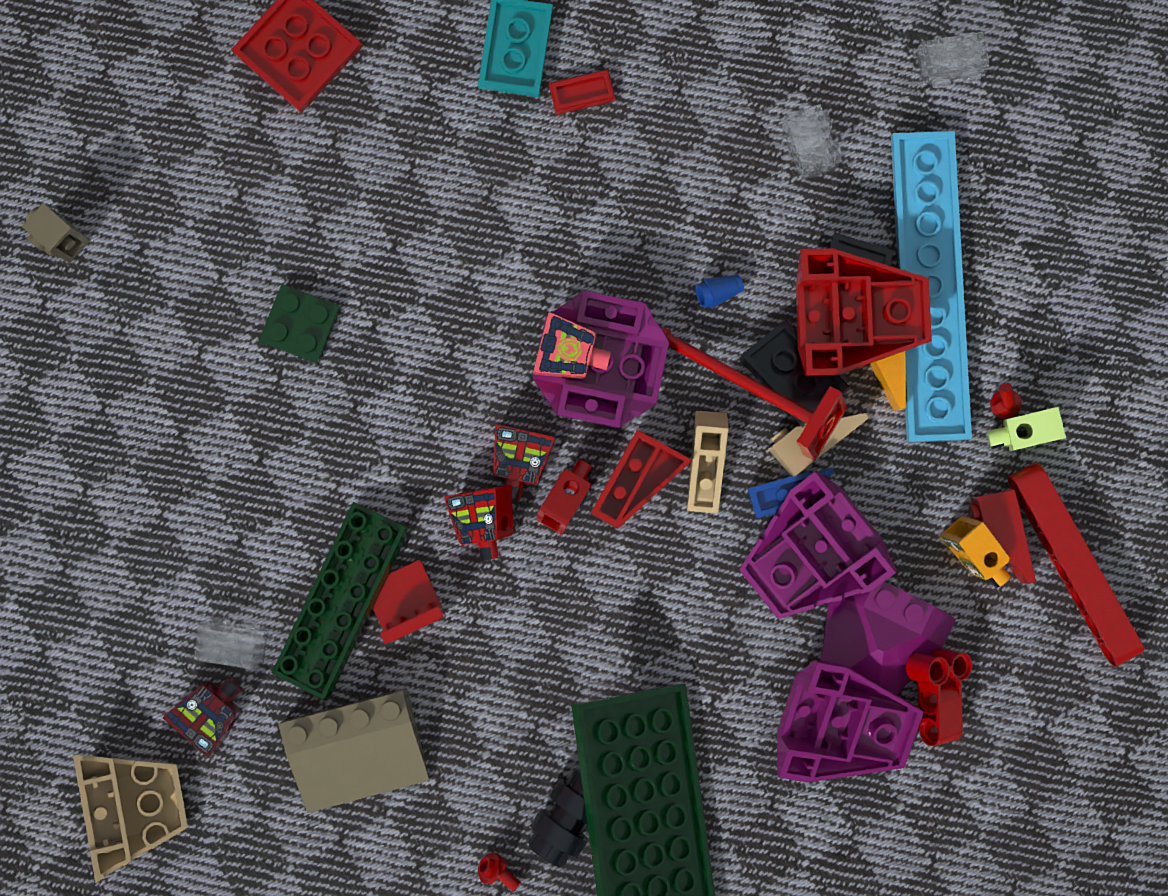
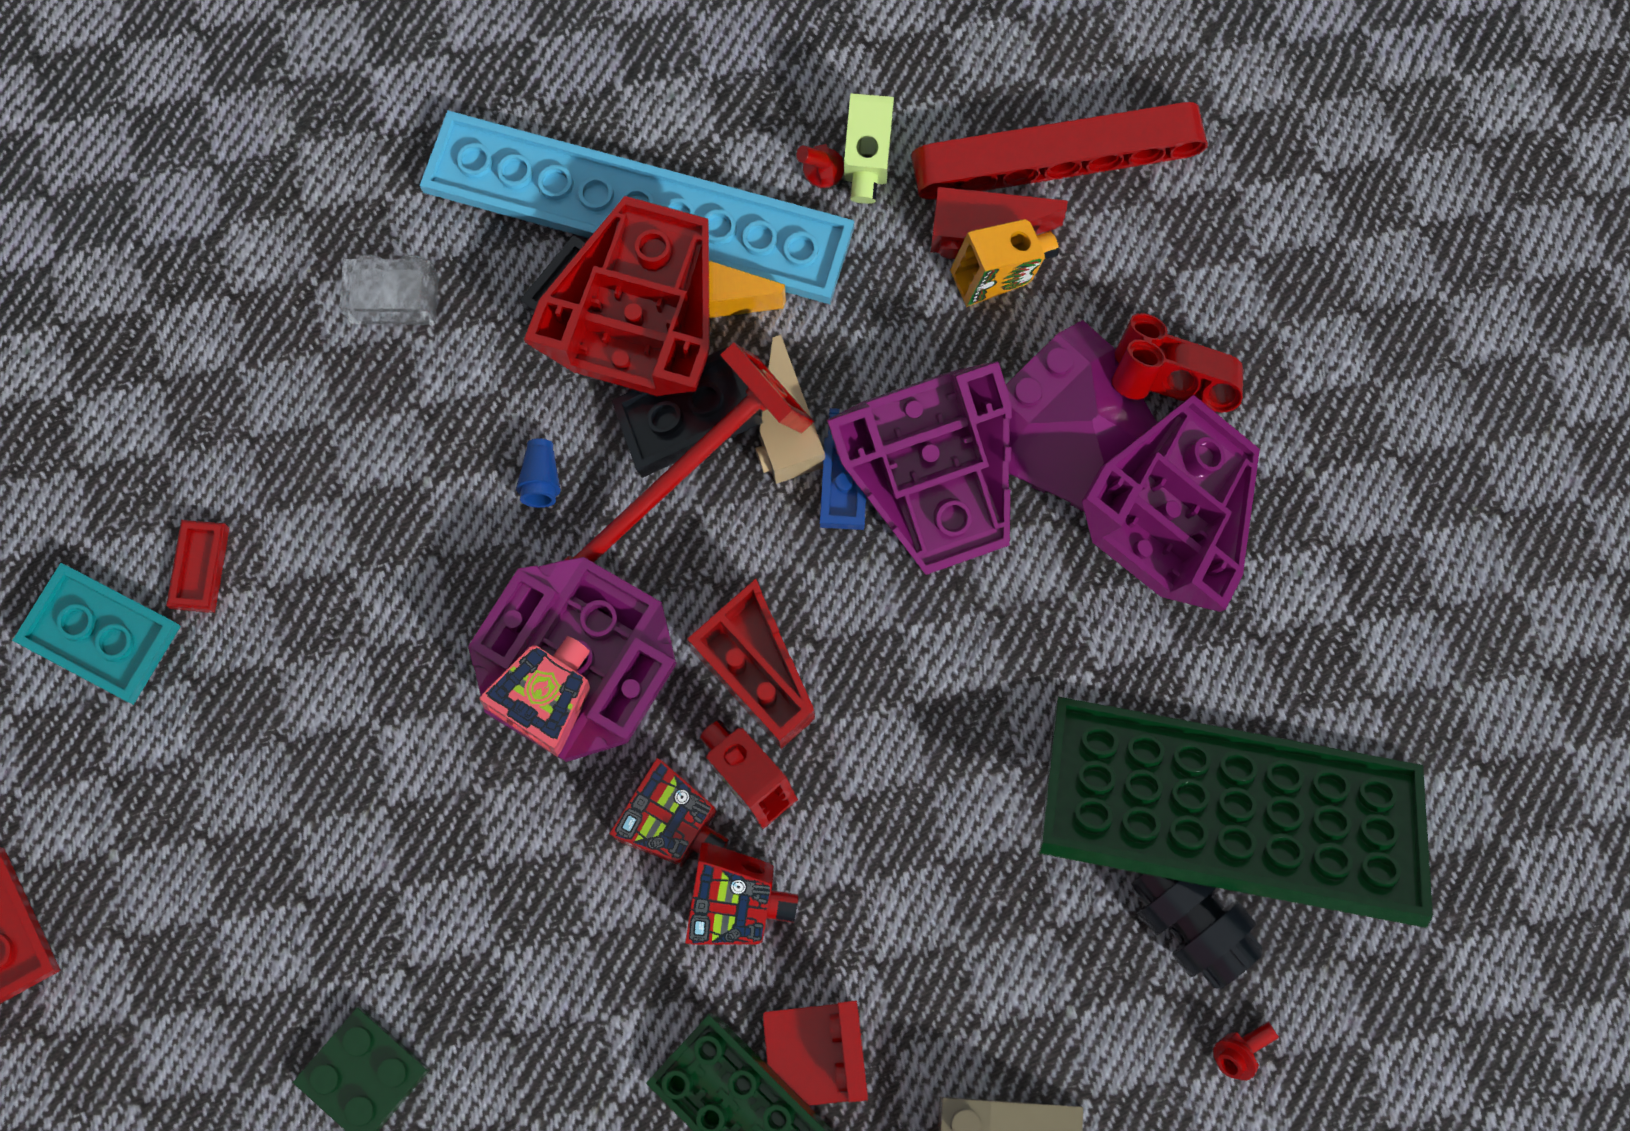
camera: 70 degrees left, 10 degrees down
tan slope [687,411,729,513] -> none
clear brick [916,32,990,88] -> none

